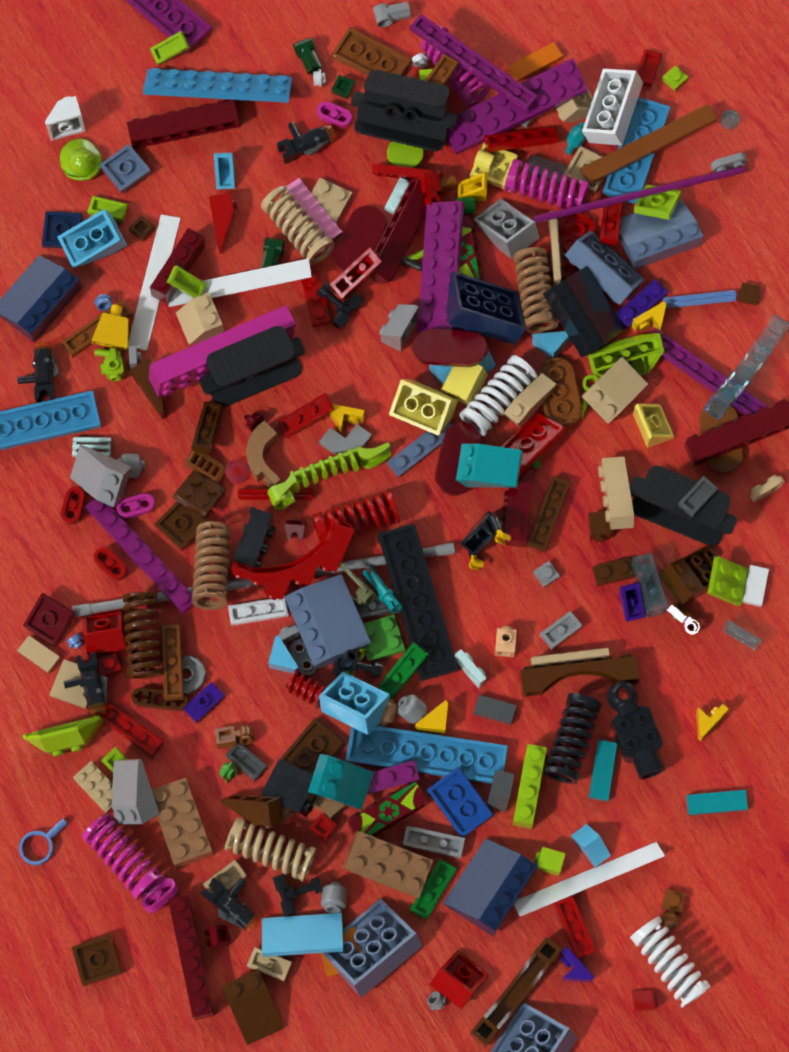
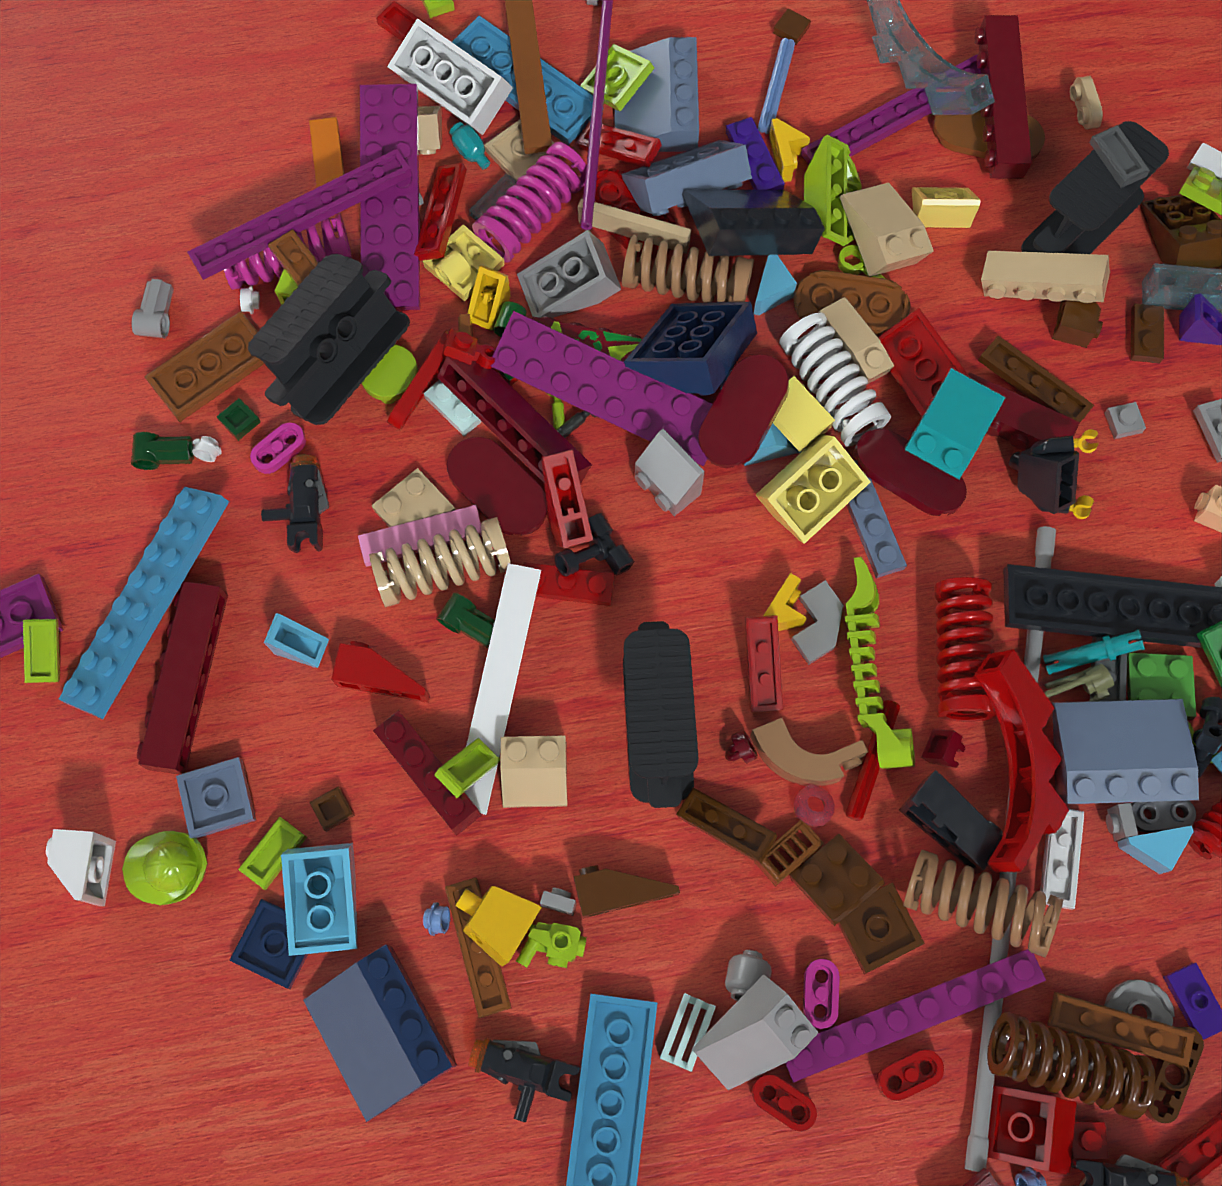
camera: 70 degrees left, 0 degrees up
white sticker [127,214,180,351] -> none
dark pink brick [148,305,296,398] -> none

